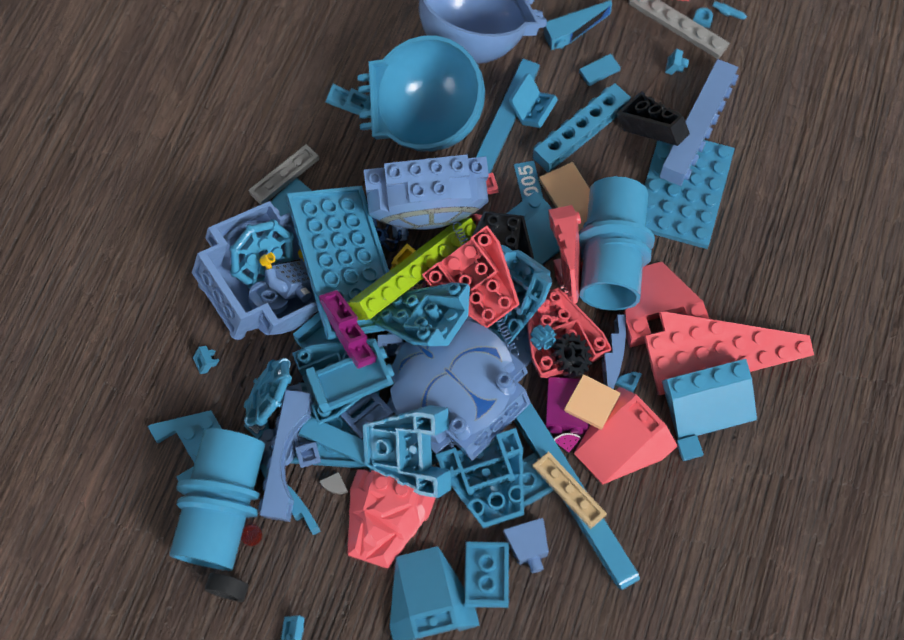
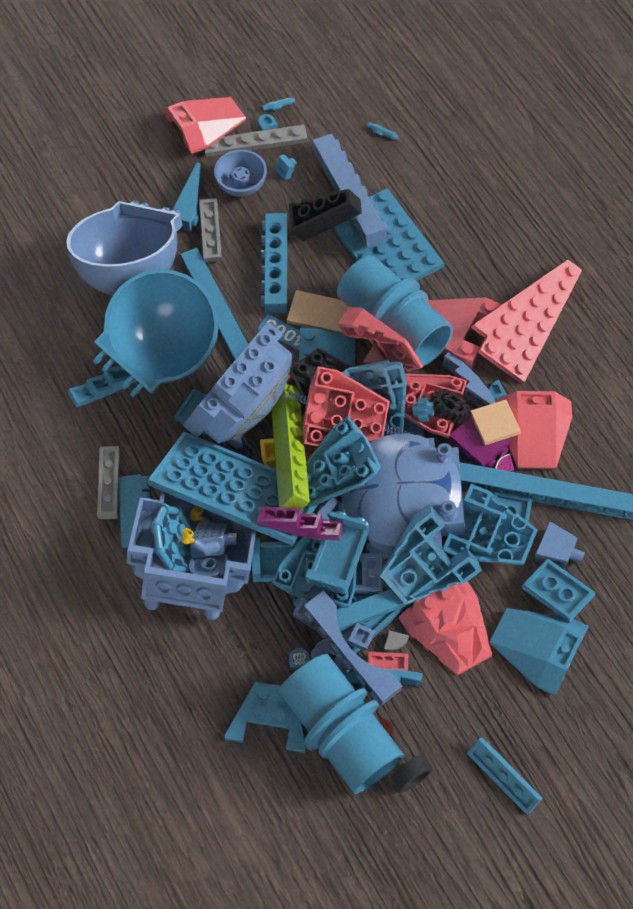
camera: 50 degrees left, 5 degrees down
dark azure tile [193,346,219,374] -> none
dark azure plate [244,358,292,427] -> none
dark azure bracket [509,73,558,128] -> none
tan tile [533,451,607,529] -> none
dark azure tile [579,54,620,86] -> none
dark azure slope [662,359,757,440] -> none
dark azure tile [676,435,704,461] -> none
none -> light grey plate [199,199,222,262]
none -> medium blue piece [214,149,267,197]
none -> dark azure piece [367,122,398,140]
none -> coral plate [367,652,409,671]

